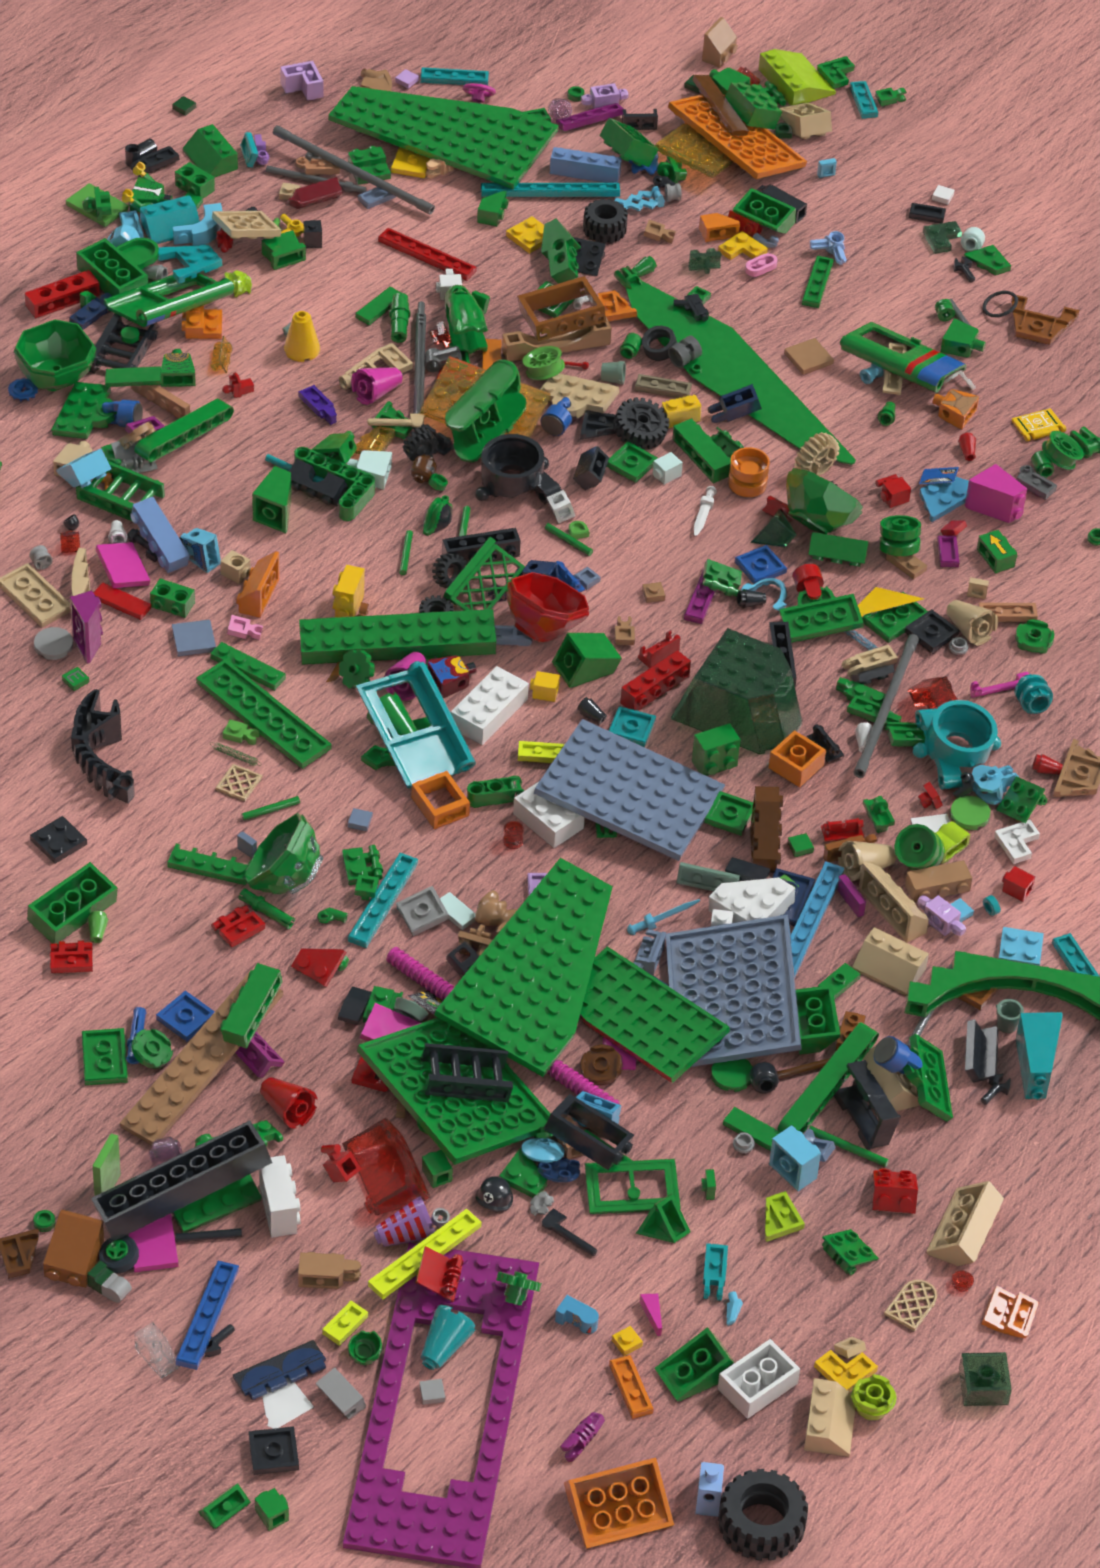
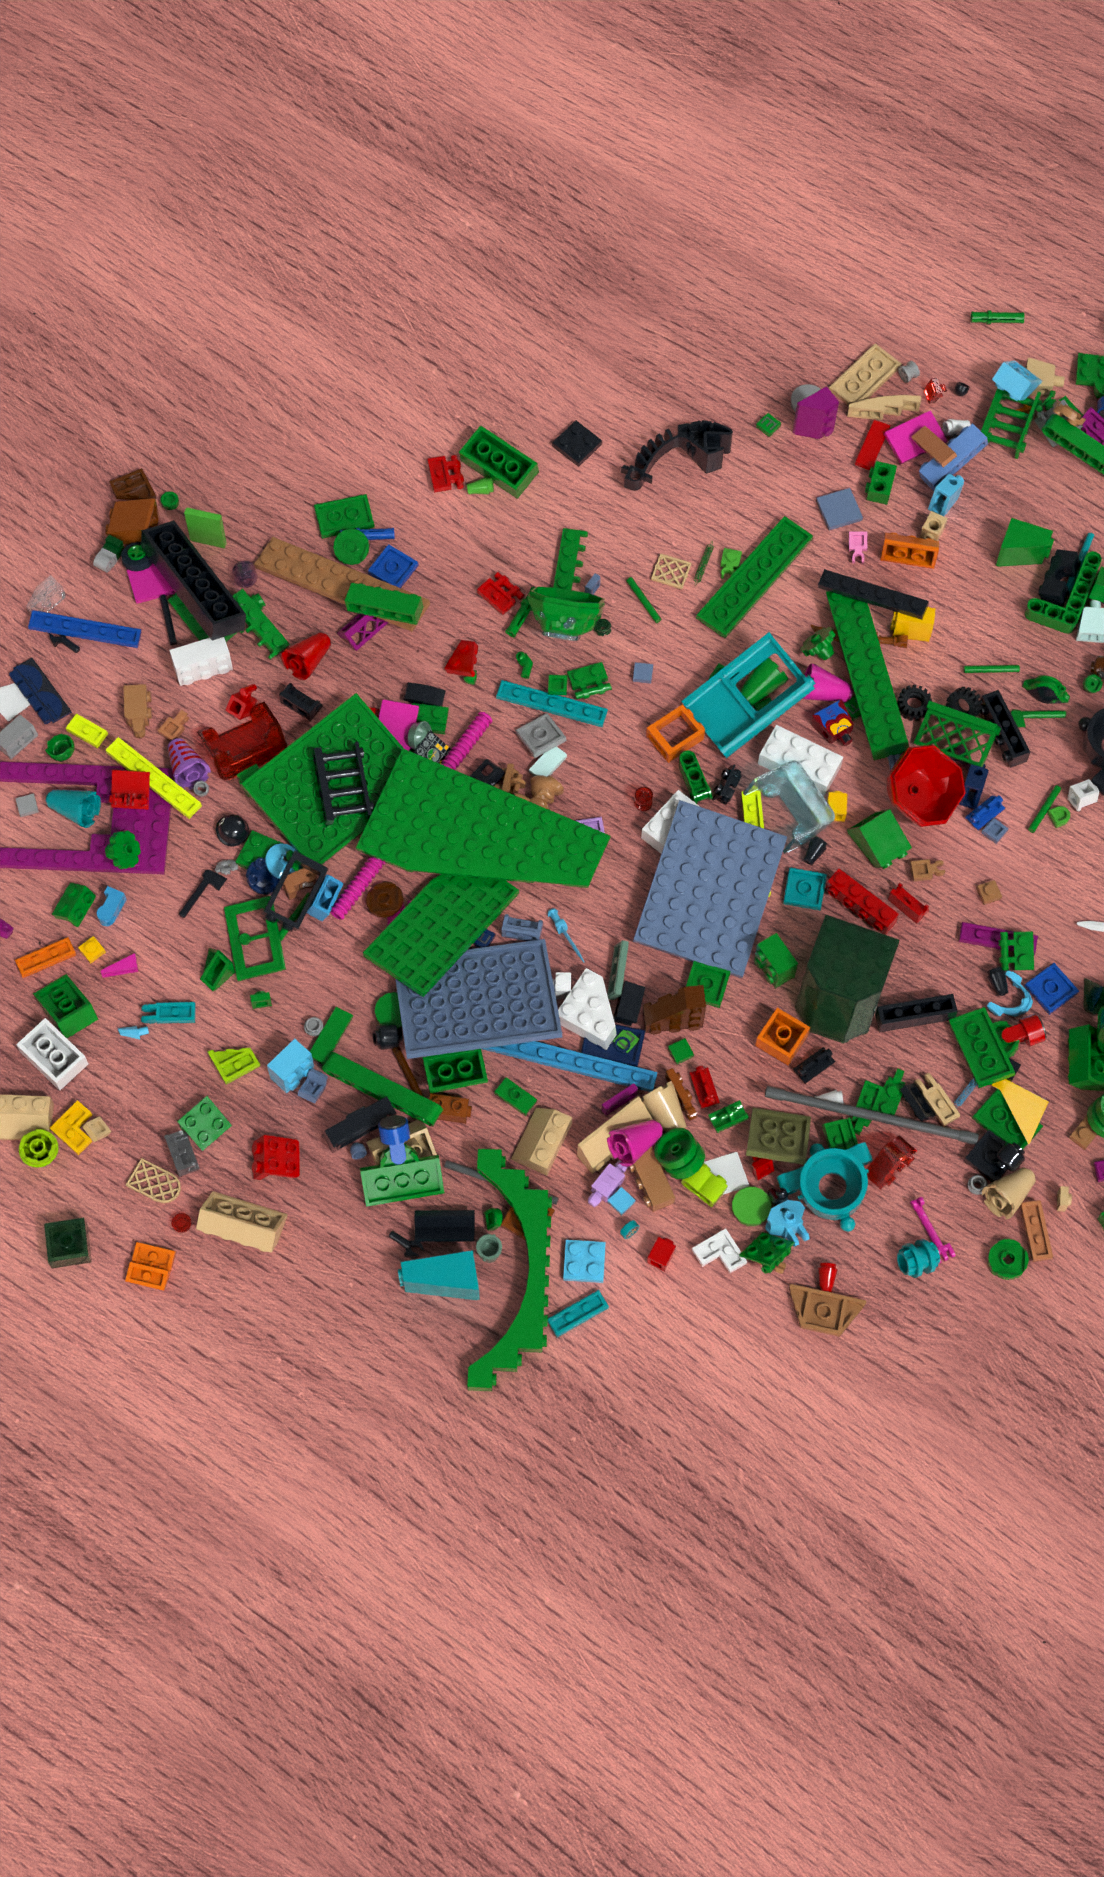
camera: 85 degrees right, 20 degrees up
green plate [210,642,286,691] -> none
green bar [809,1126,889,1167] -> none
none -> green bracket [52,883,96,927]
none -> nougat plate [158,710,189,741]
none -> flat silver hinge [164,1130,200,1177]
none -> black hinge [279,683,323,722]
none -> green tile [484,1208,503,1231]
none -> dark pink cone [607,1120,663,1167]
none -> black hinge [712,764,742,804]
none -> clear light blue windscreen [743,760,835,854]
none -> olive plate [746,1108,811,1165]
none -> black plate [818,569,929,620]
none -> nougat tile [911,426,957,467]
none -> black head [995,1142,1025,1171]

